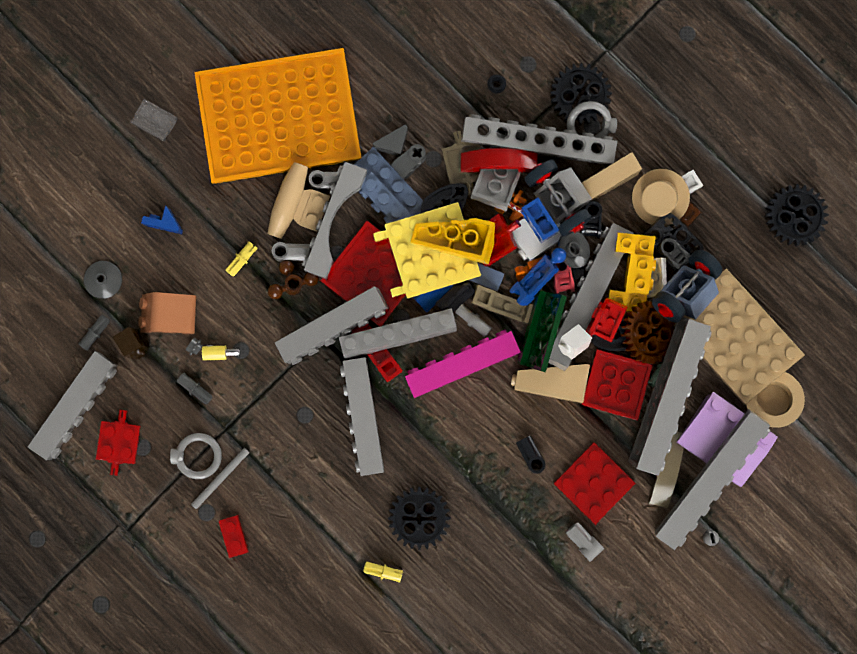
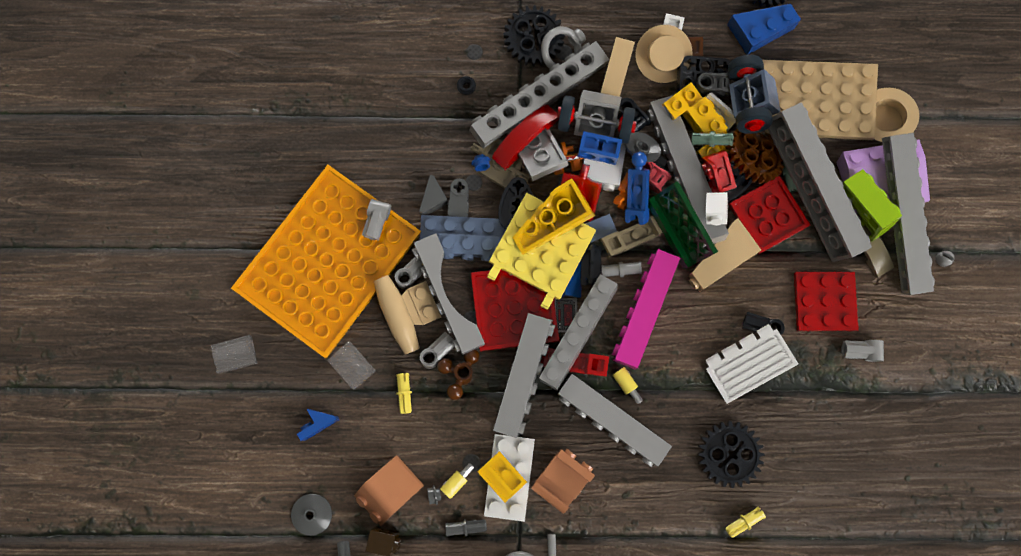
camera: 50 degrees left, 5 degrees down
none -> clear plate [328,341,376,390]
none -> light grey piece [362,199,391,241]
none -> blue plate [471,154,490,171]
none -> yellow plate [477,451,527,503]
none -> white plate [484,434,535,522]
none -> nougat piece [531,449,595,514]
none -> sticker [555,298,577,332]
none -> light yellow piece [612,367,643,404]
none -> sand green pin [692,131,734,147]
none -> white hinge [706,324,798,404]
none -> blue wedge [727,4,801,55]
none -> lime wedge [843,169,902,242]

